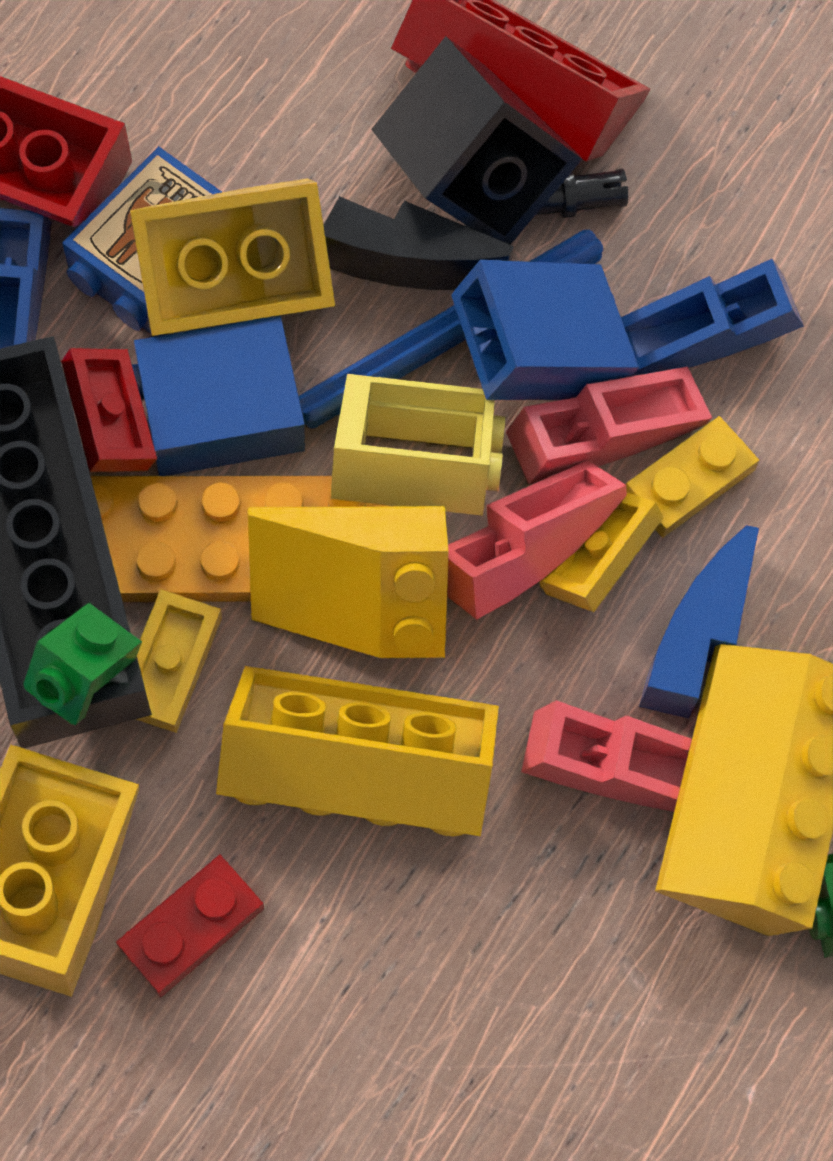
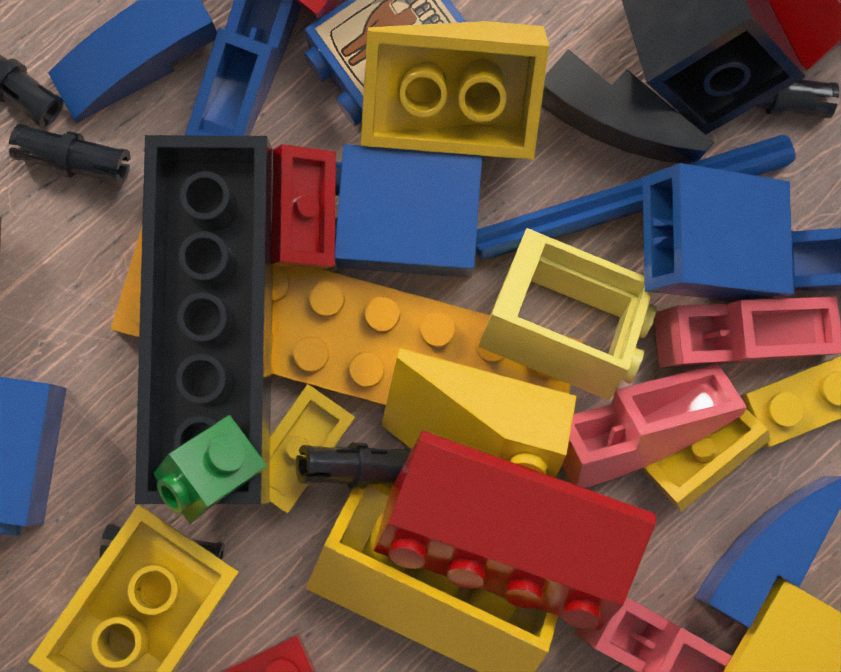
camera: 15 degrees right, 15 degrees up
none -> black pin [296,442,412,489]
none -> red slope [373,430,657,630]

